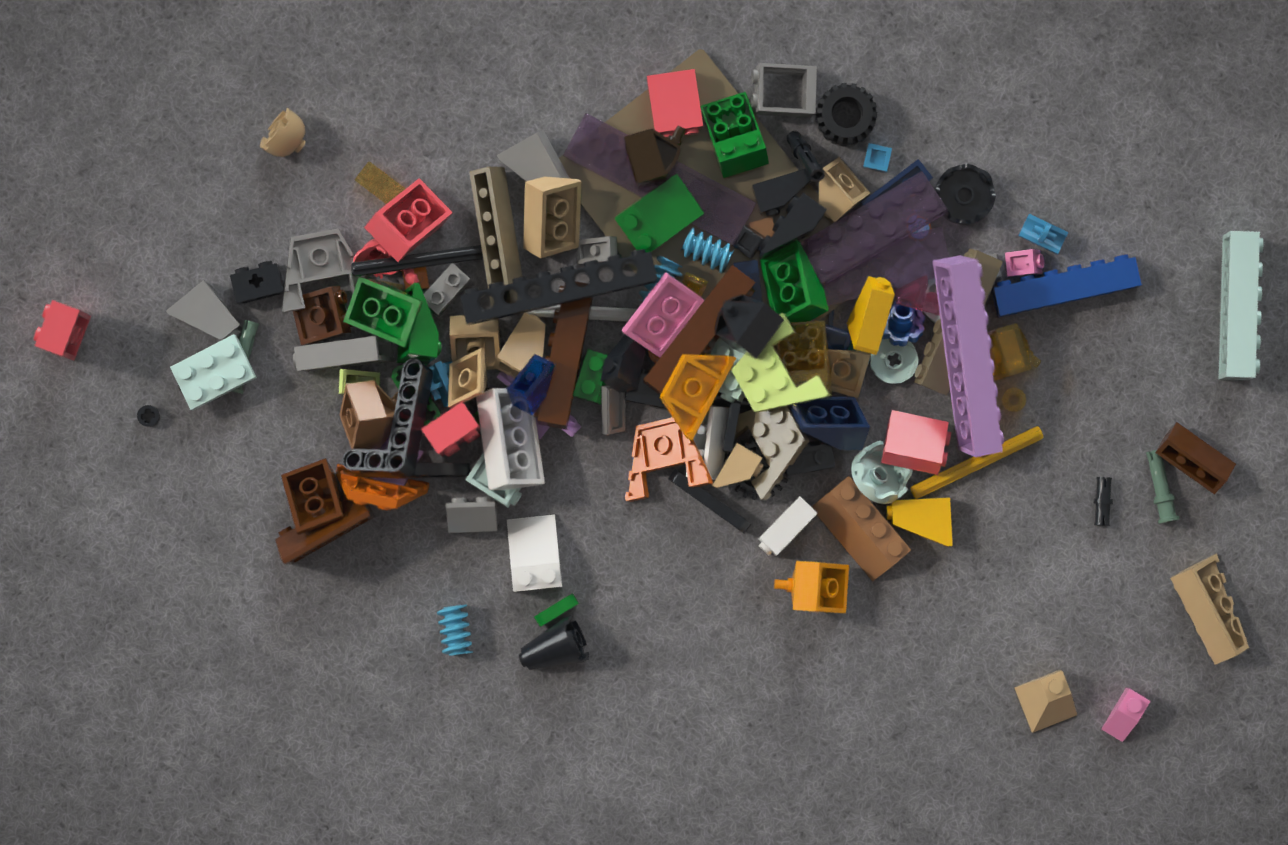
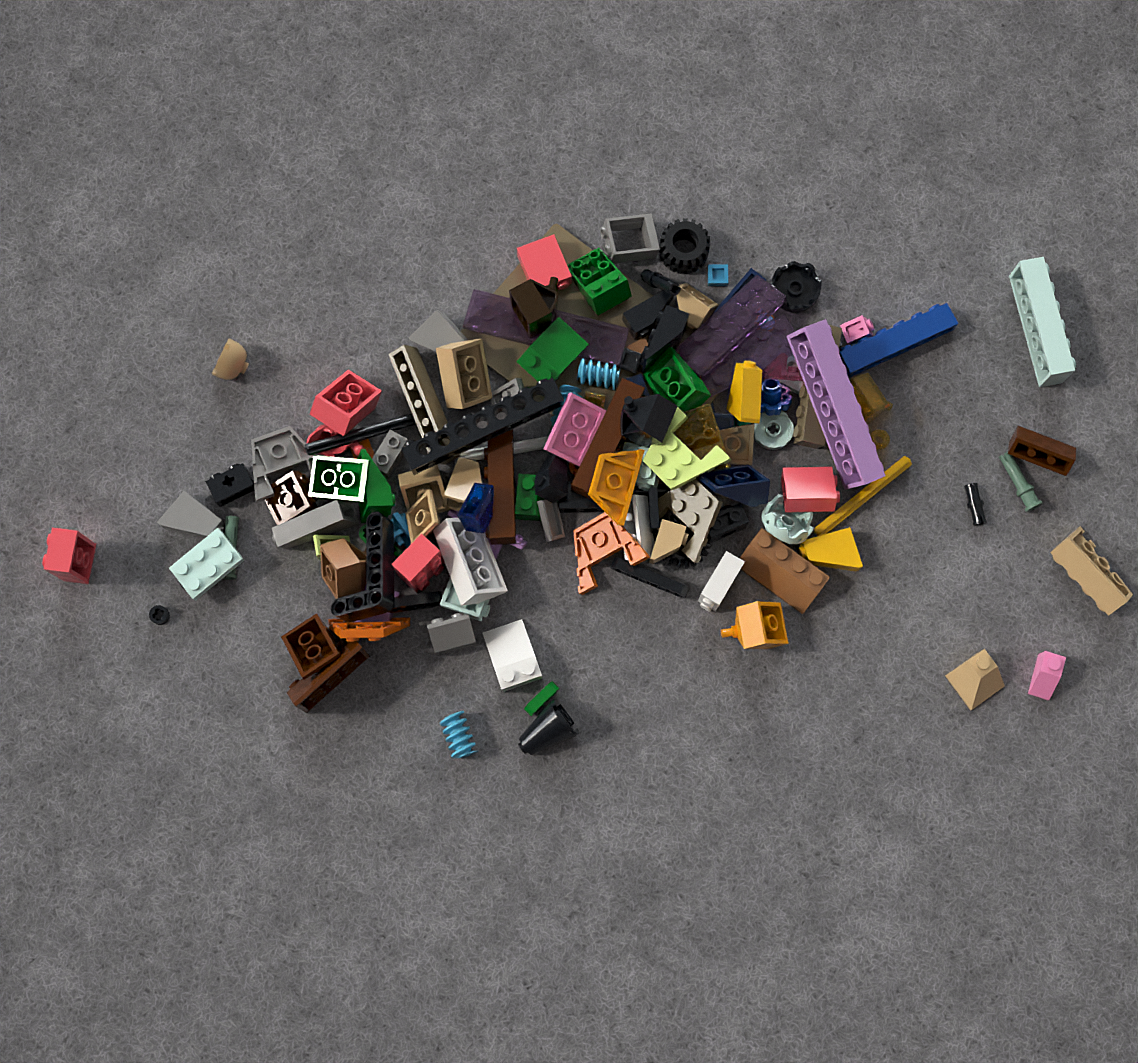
camera: 15 degrees left, 10 degrees down
clear yellow tile [354,161,405,204] -> none
dark azure hips [1018,214,1068,255] -> none

